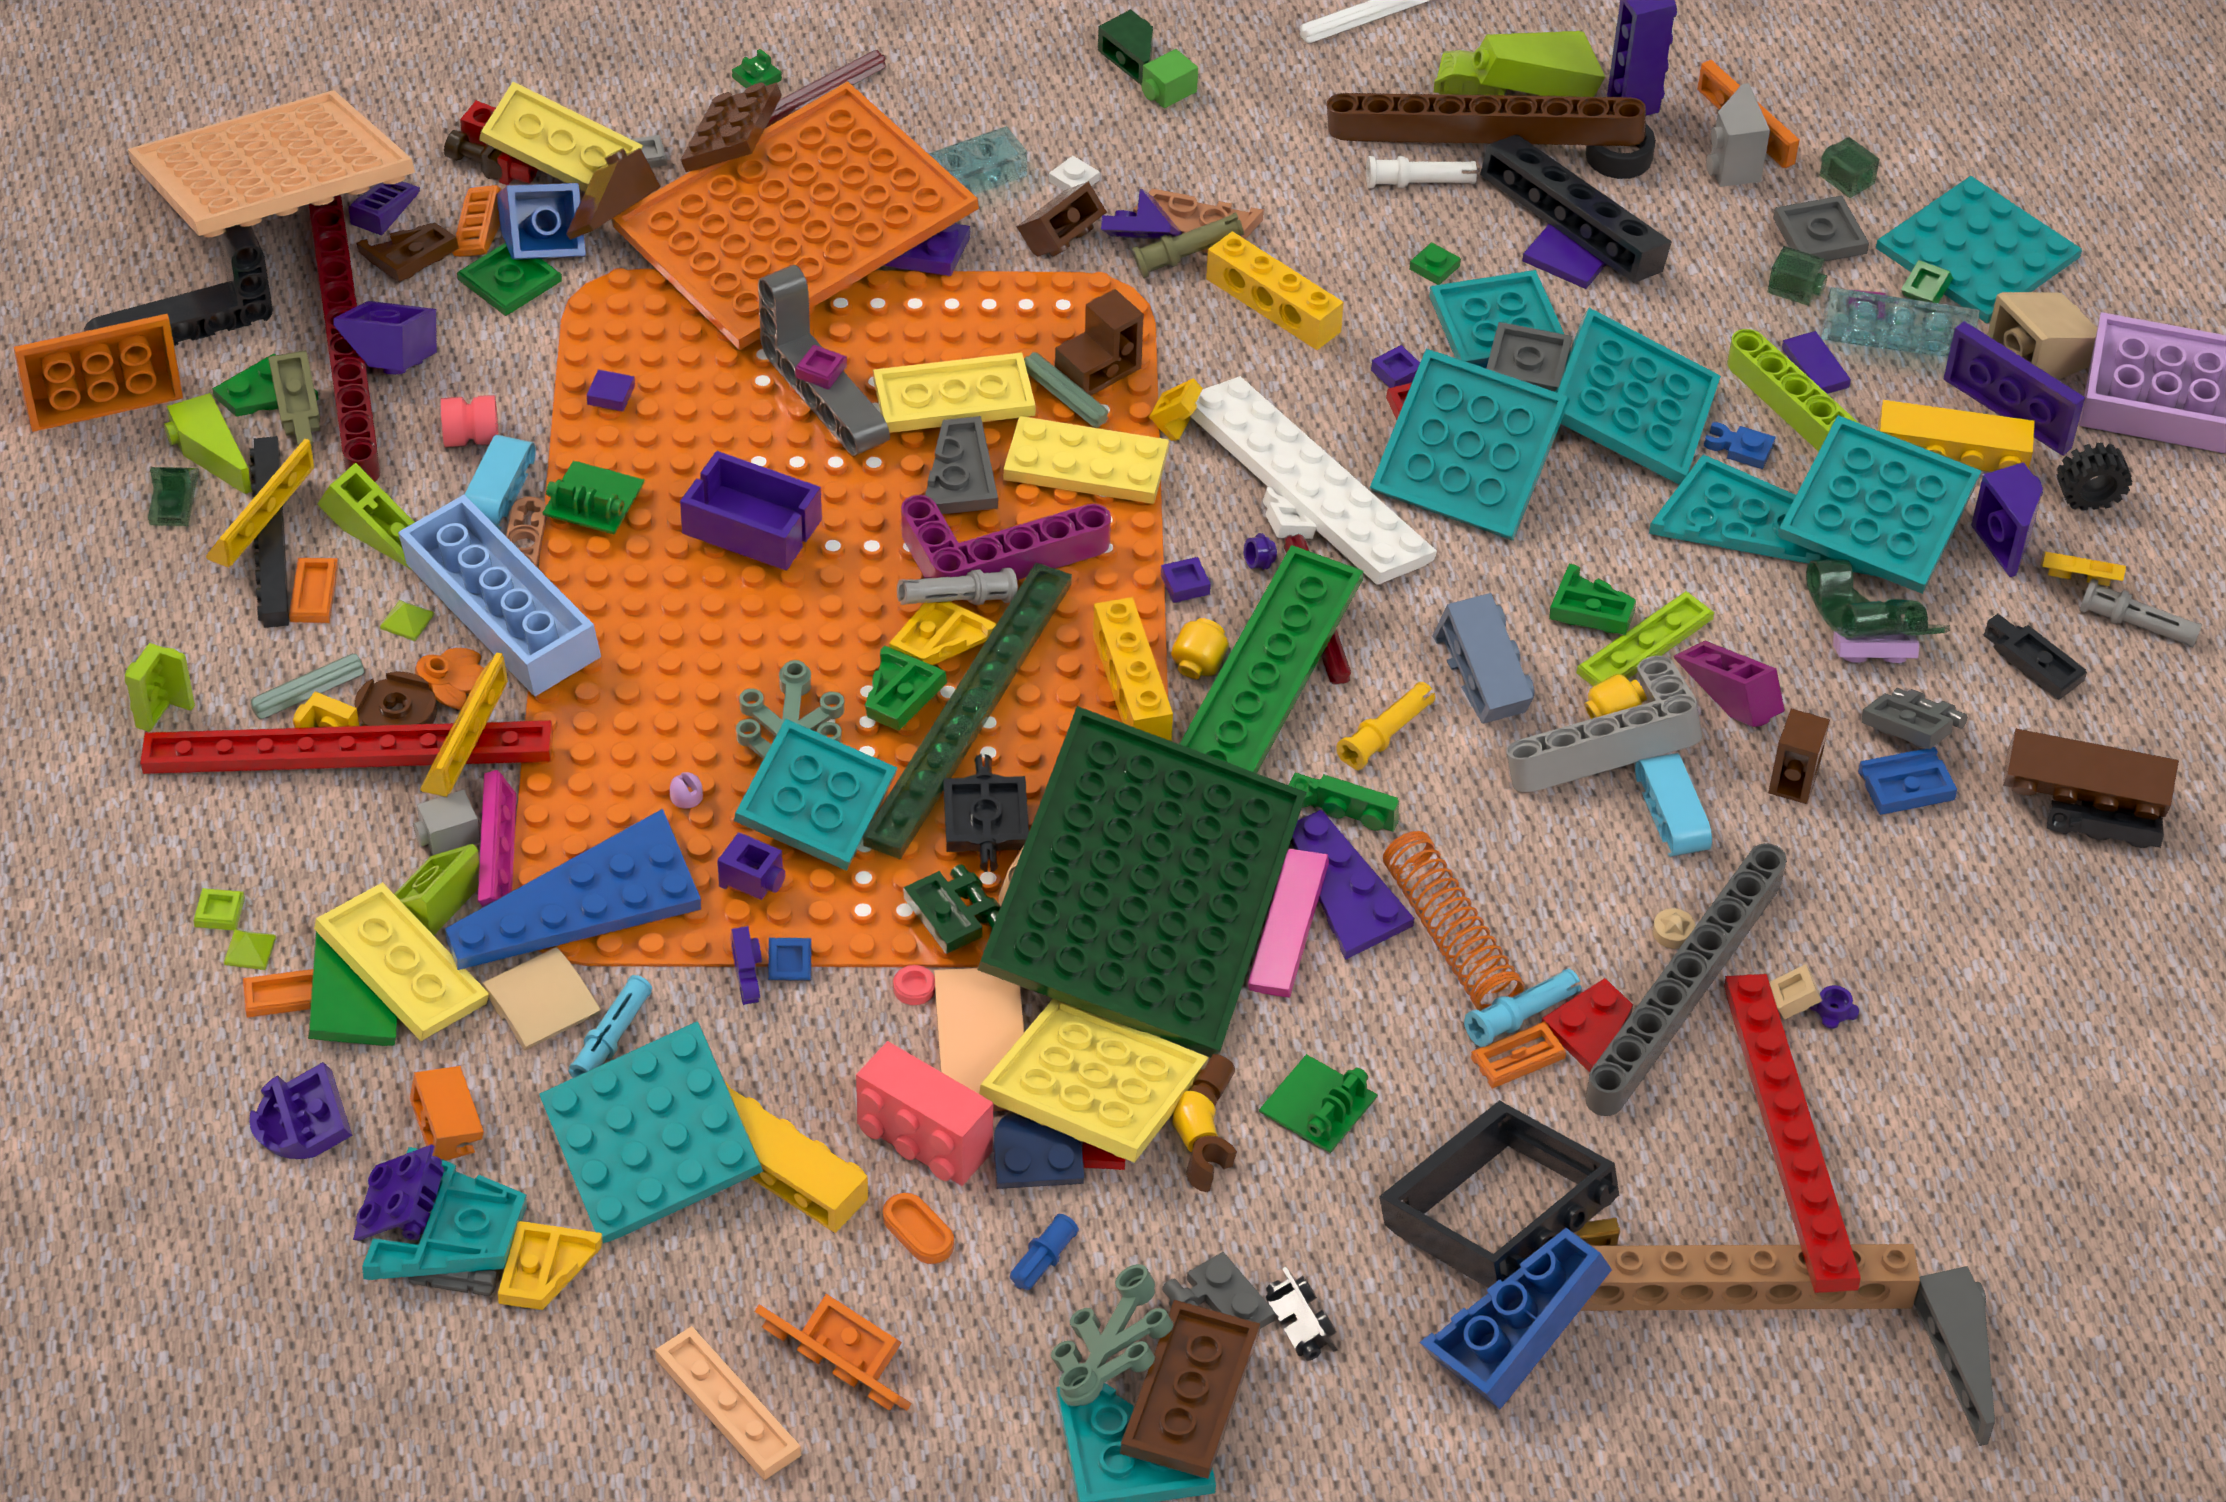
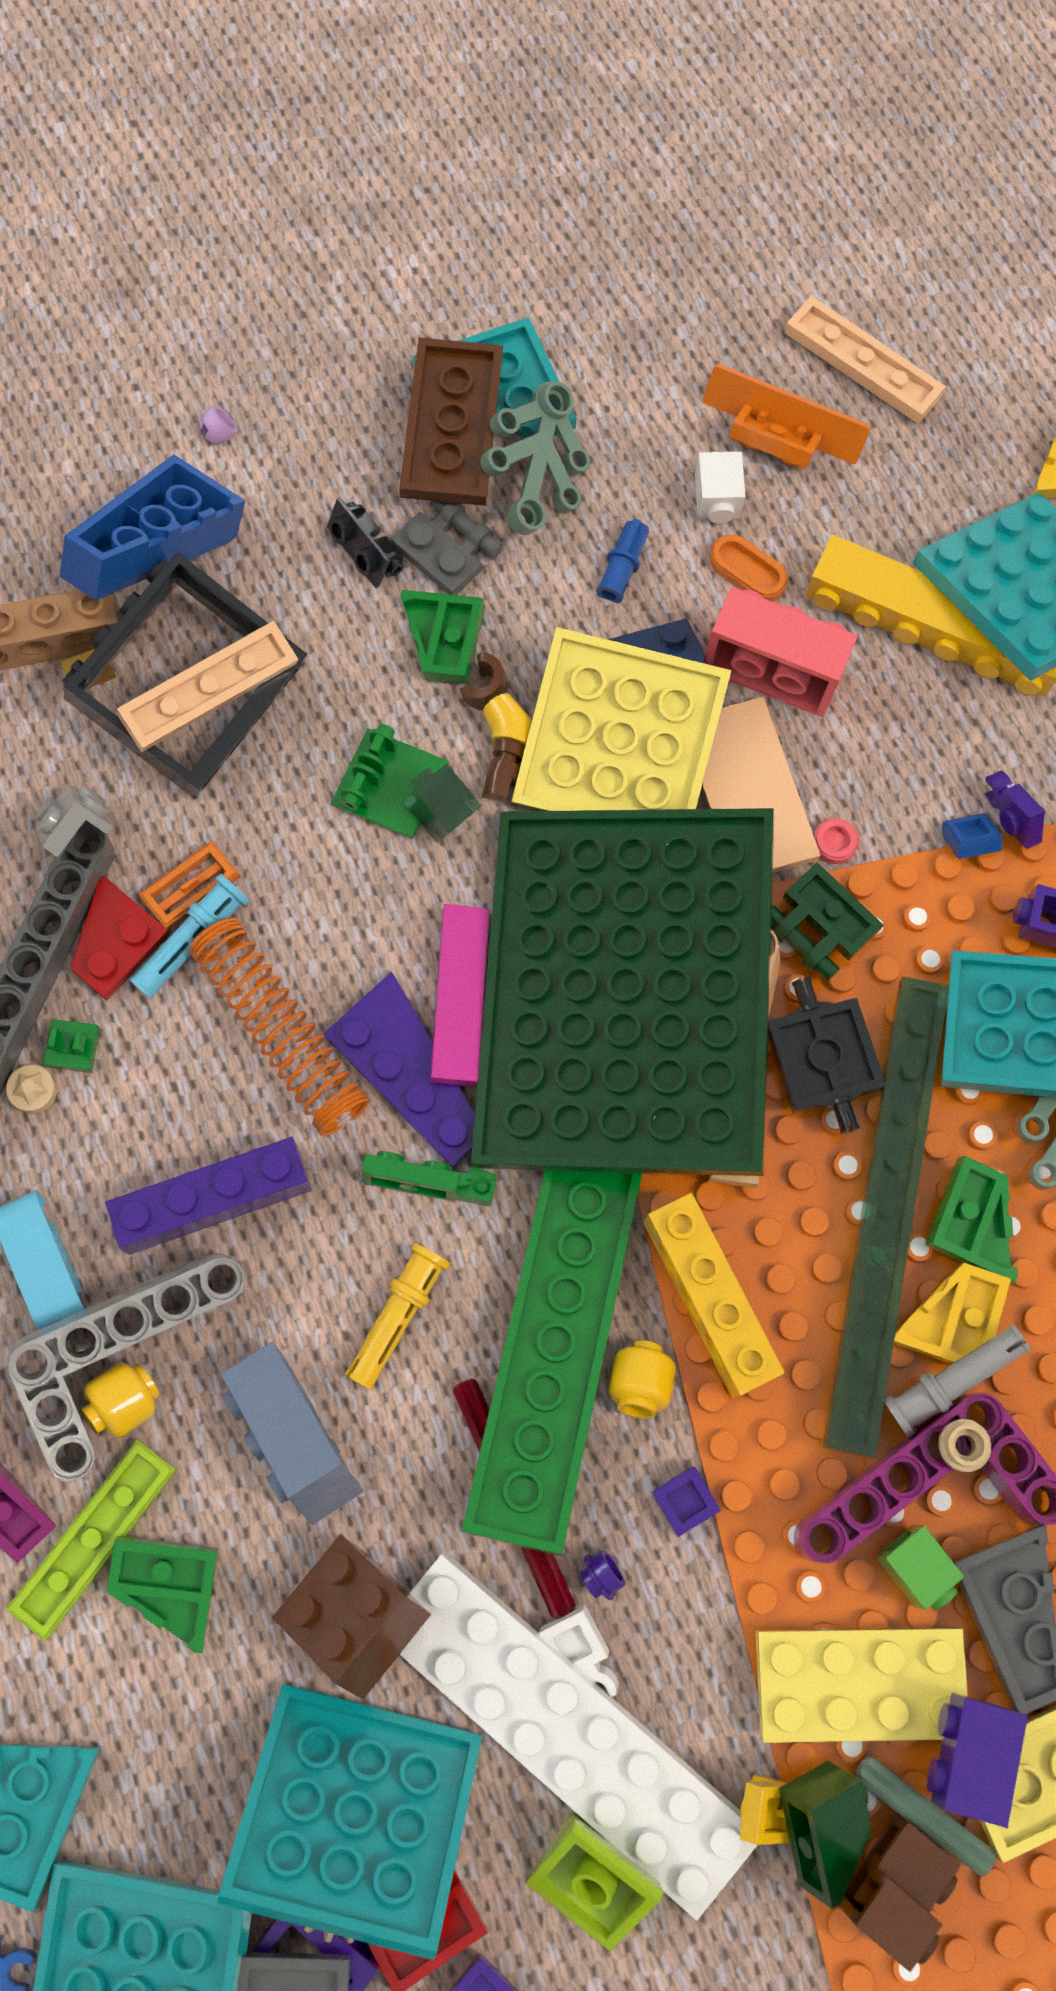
camera: 165 degrees right, 25 degrees up
none -> light grey bracket [35,783,114,857]
none -> green tile [42,1019,101,1073]
none -> dark purple brick [105,1136,313,1255]
none -> light nougat plate [116,621,298,752]
none -> lavender hinge [200,405,238,444]
none -> reddish brown brick [272,1534,431,1700]
none -> green wing [401,590,486,684]
none -> clear green brick [403,764,482,843]
none -> lime slope [525,1811,664,1951]
none -> white brick [695,452,745,523]
none -> dark green slope [779,1761,872,1909]
none -> bright green brick [875,1525,964,1611]
none -> dark purple brick [927,1692,1028,1828]
none -> tan plate [938,1419,991,1472]

